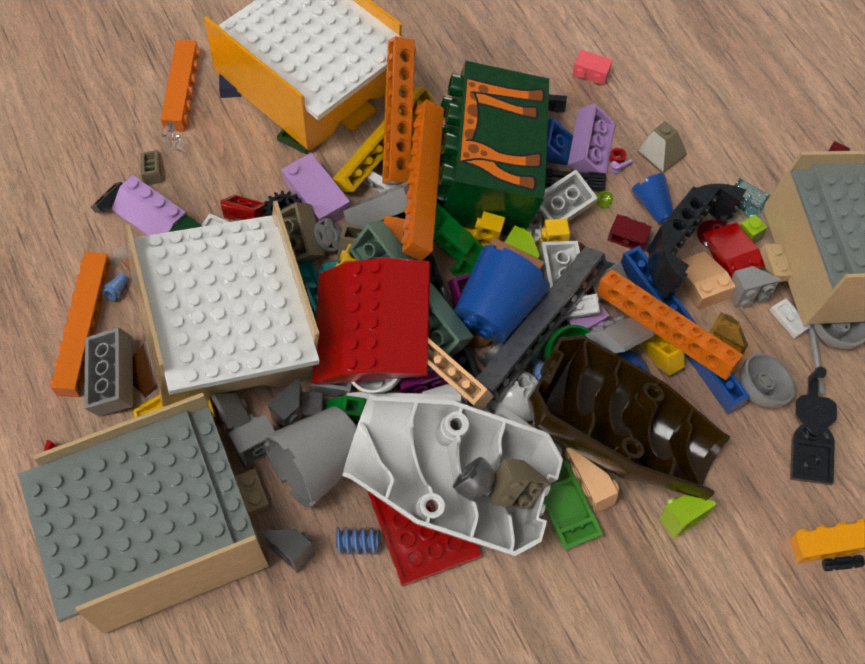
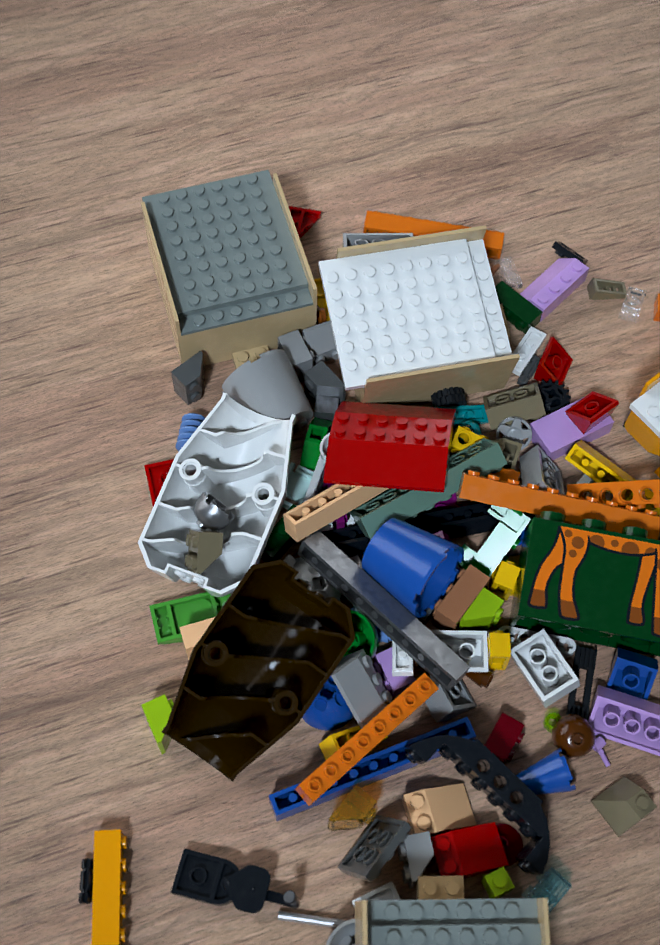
camera: 95 degrees right, 0 degrees up
red bush [609,147,626,164] -> none
light grey piece [740,353,795,408] -> none
none -> dark grey plate [337,815,411,882]
none -> reddish brown cylinder [552,714,595,758]
none -> red slope [565,391,619,434]

